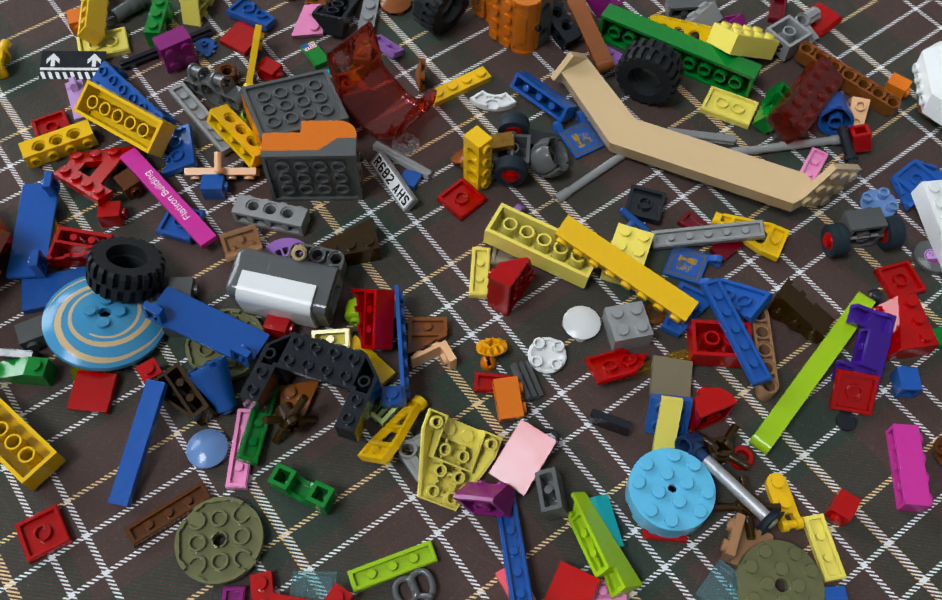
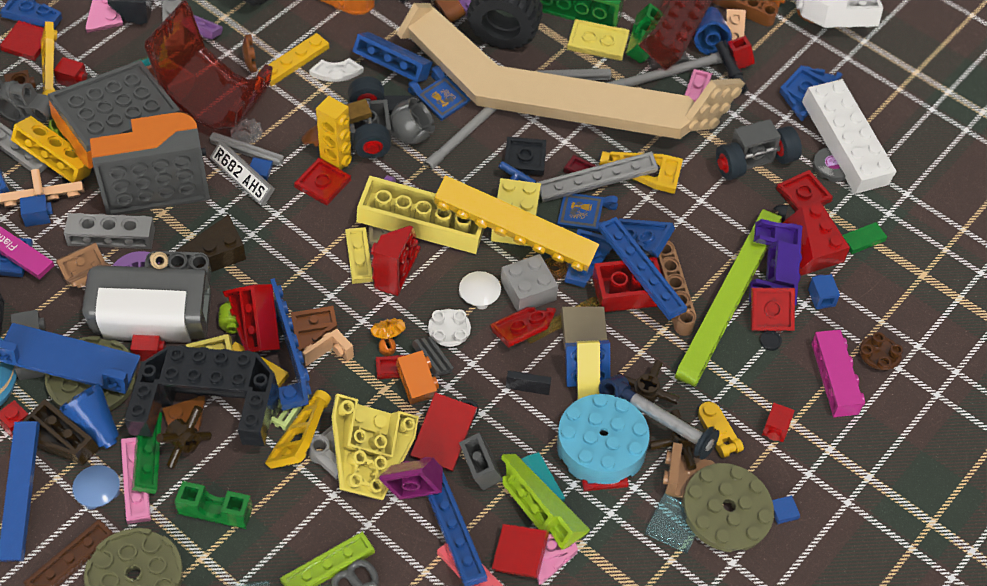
camera: 15 degrees left, 5 degrees down
green tile [300,40,330,70] -> none
red brick [688,386,737,432] -> none
dark red tile [709,241,745,264] -> none
red piece [728,446,754,471] -> none
dark brown wedge [767,278,834,344] -> none
light yellow tile [802,513,847,583] -> none
medium blue dish [860,187,899,217] -> none

